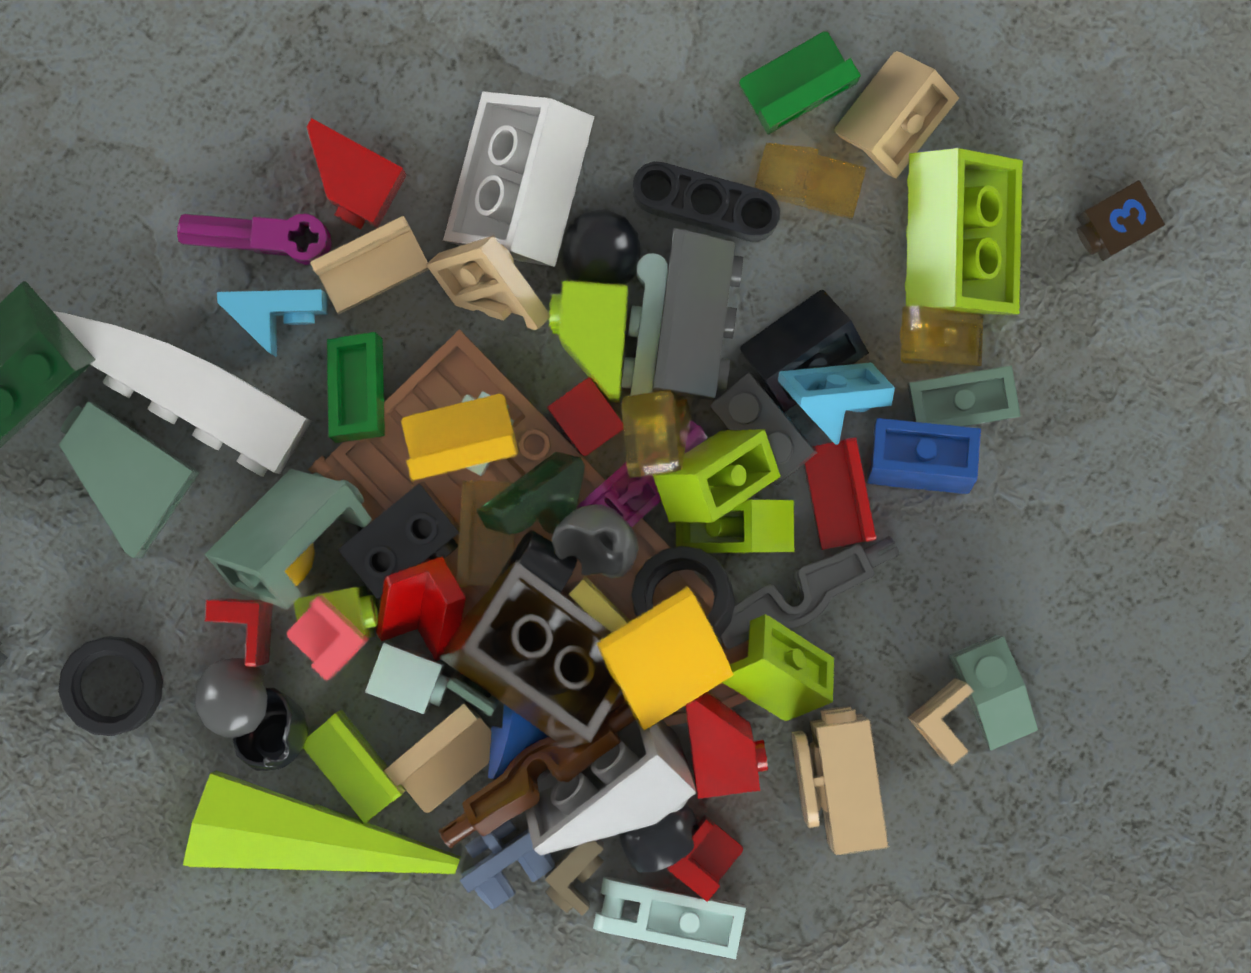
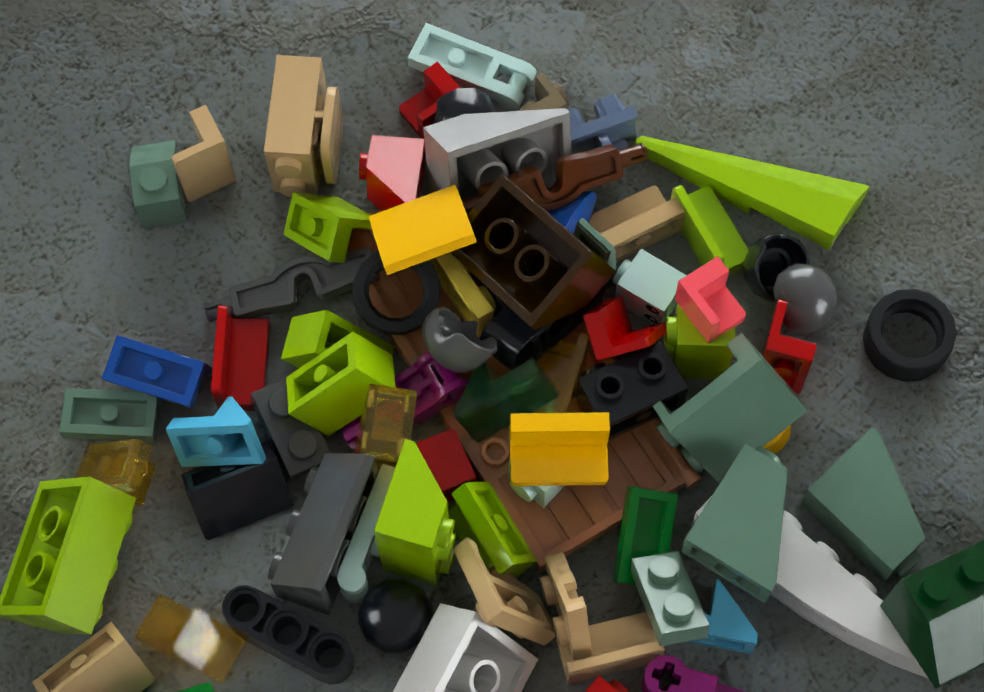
camera: 170 degrees left, 20 degrees down
none -> lime panel [448,481,537,578]
none -> tan wing [539,552,593,661]
none -> sand green plate [630,551,710,646]
none -> sand green slope [681,443,788,603]

